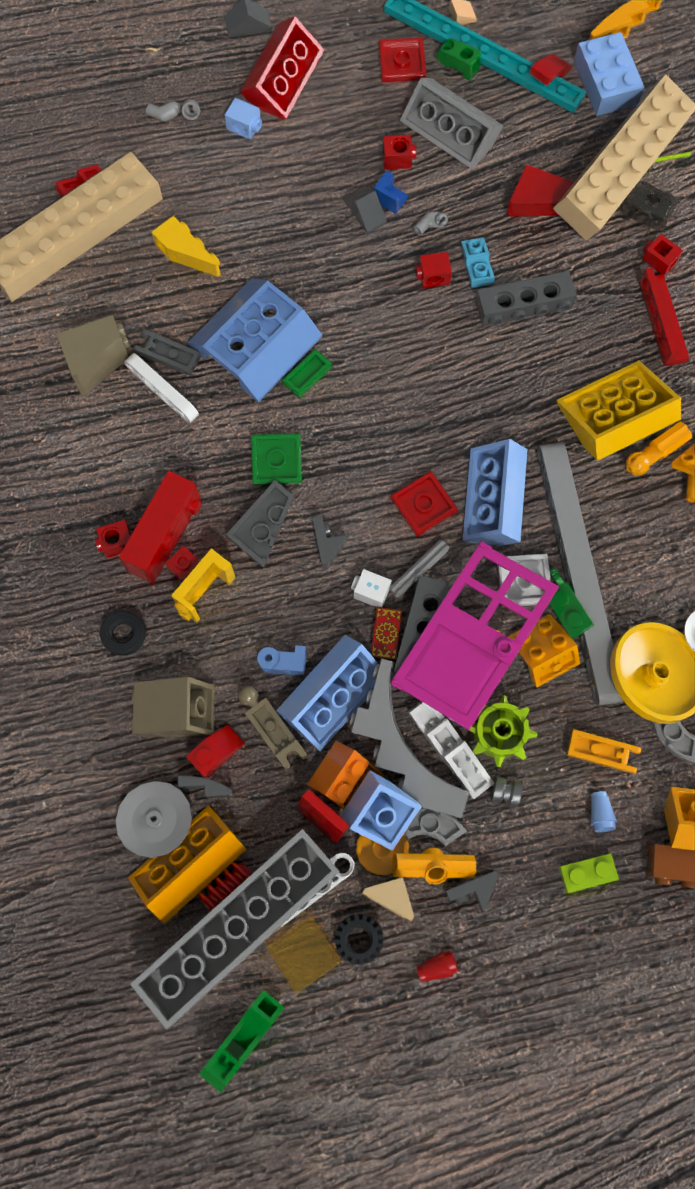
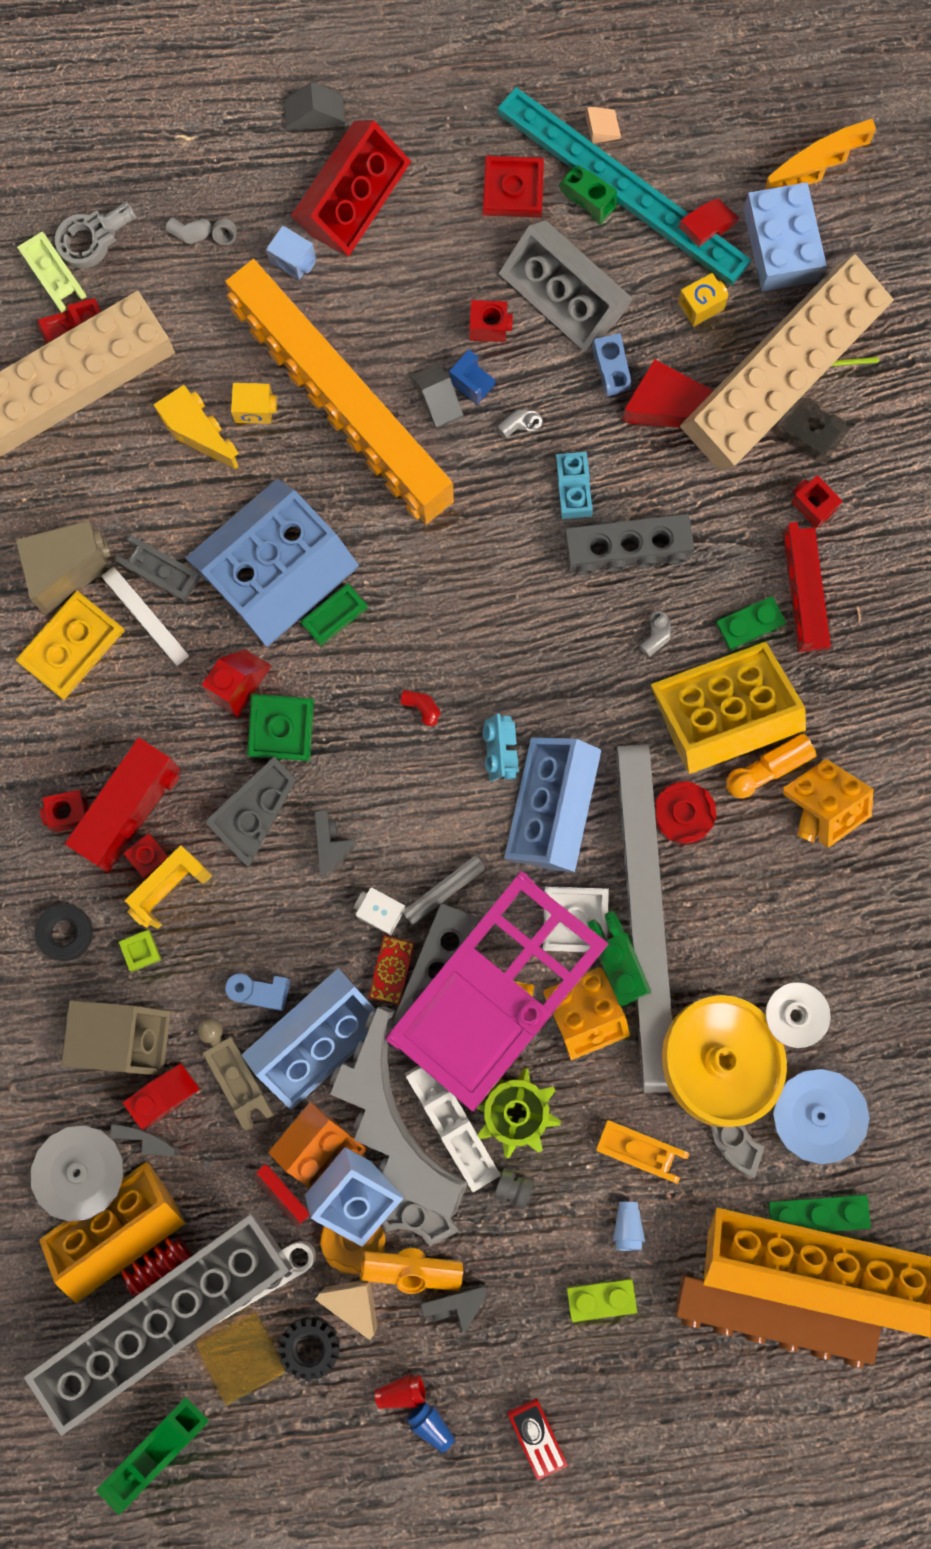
camera: 10 degrees right, 5 degrees up
red tile [390,471,459,537] -> none
red brick [415,252,452,288] -> none
none -> yellow tile [16,590,125,700]
none -> yellowish green hinge [17,231,87,313]
none -> light grey pin [55,201,137,269]
none -> lime plate [119,930,162,972]
none -> red slope [201,649,272,717]
none -> light orange brick [225,259,454,525]
none -> yellow brick [231,383,278,424]
none -> red arm [400,689,441,726]
none -> blue cone [406,1401,455,1453]
none -> medium azure hinge [483,714,519,782]
none -> slope [507,1398,568,1480]
none -> medium blue leg [591,333,631,396]
none -> light grey arm [639,611,671,658]
none -> red tile [654,781,717,845]
none -> yellow brick [678,273,728,327]
none -> green plate [716,596,786,651]

